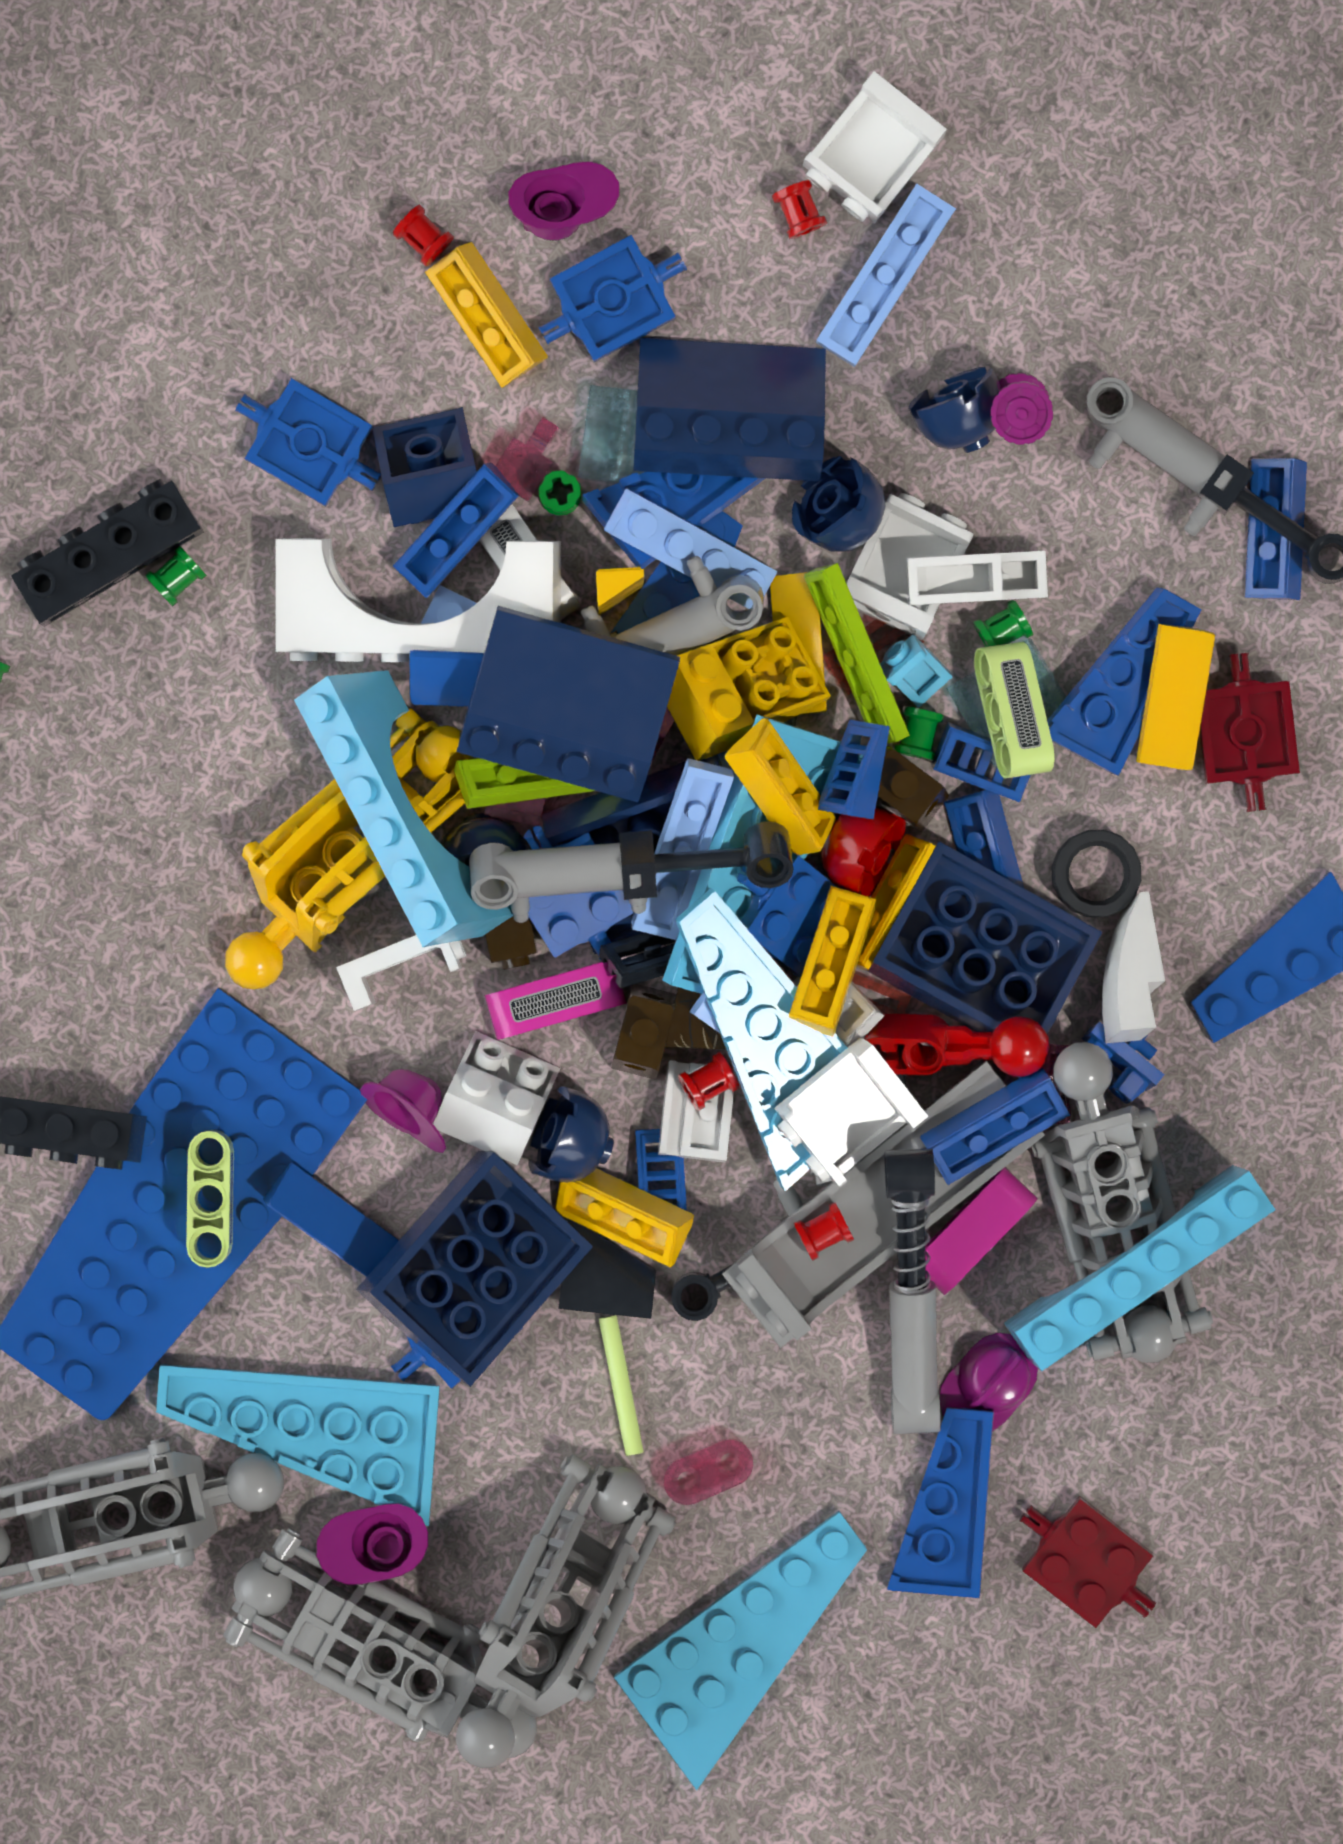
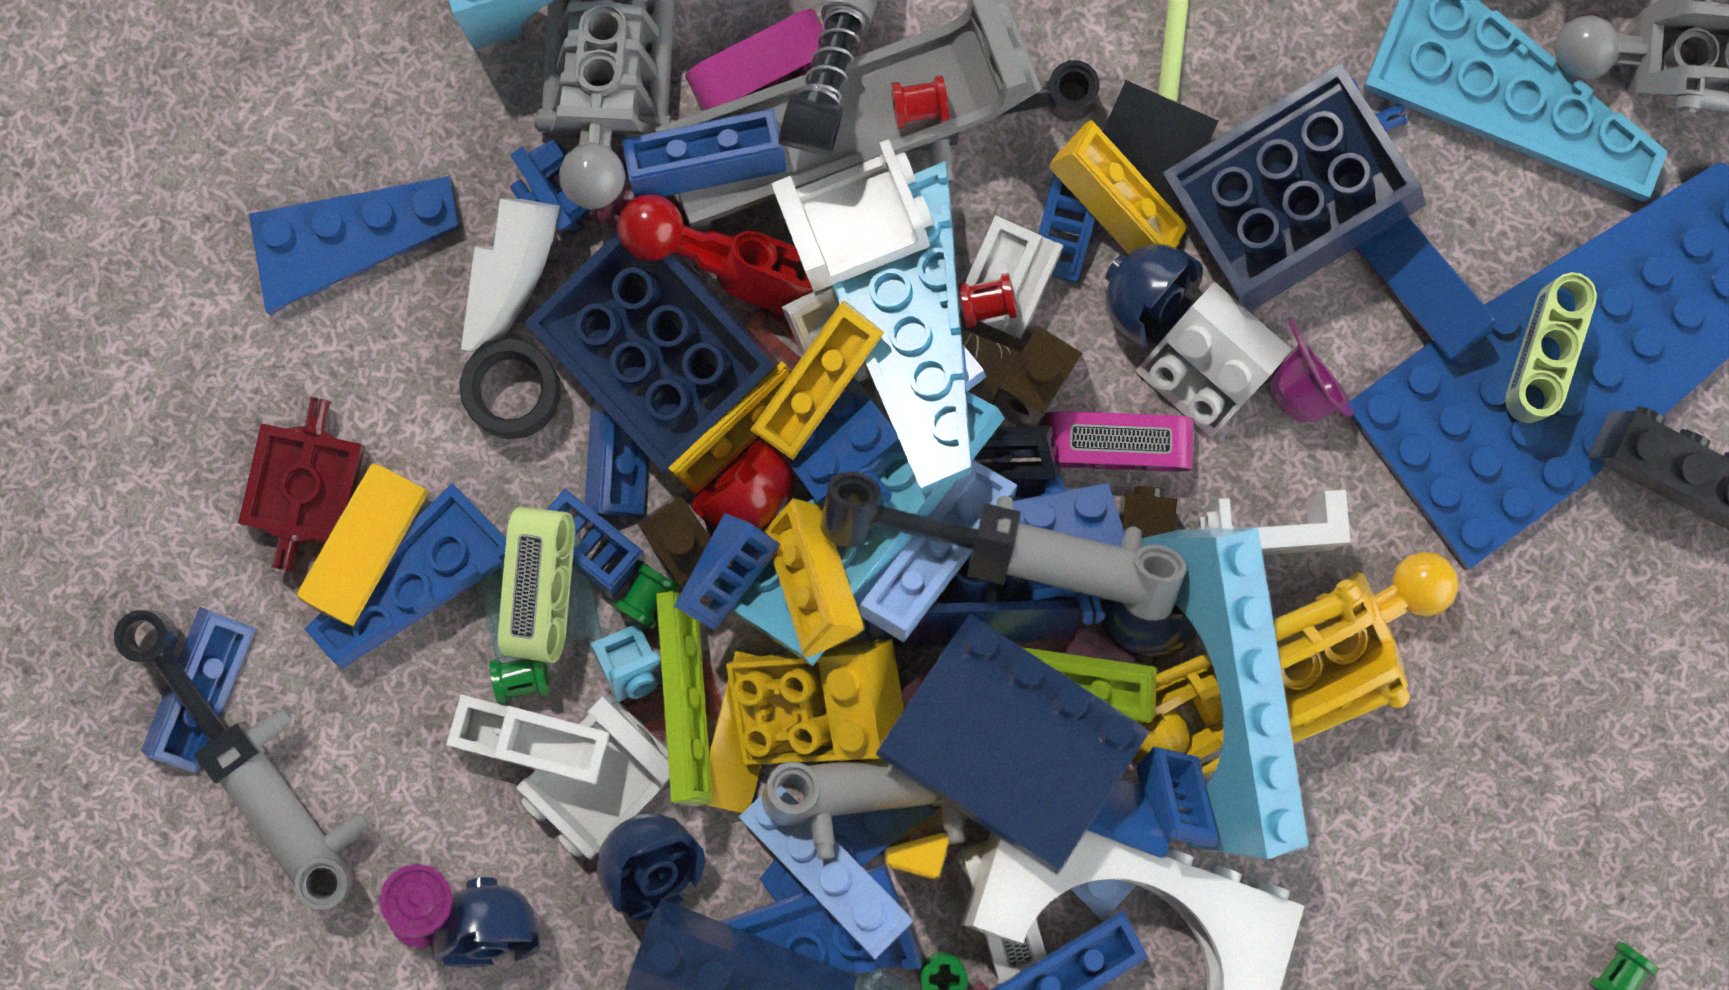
camera: 165 degrees left, 5 degrees down
none -> blue slope [1137,746,1219,847]

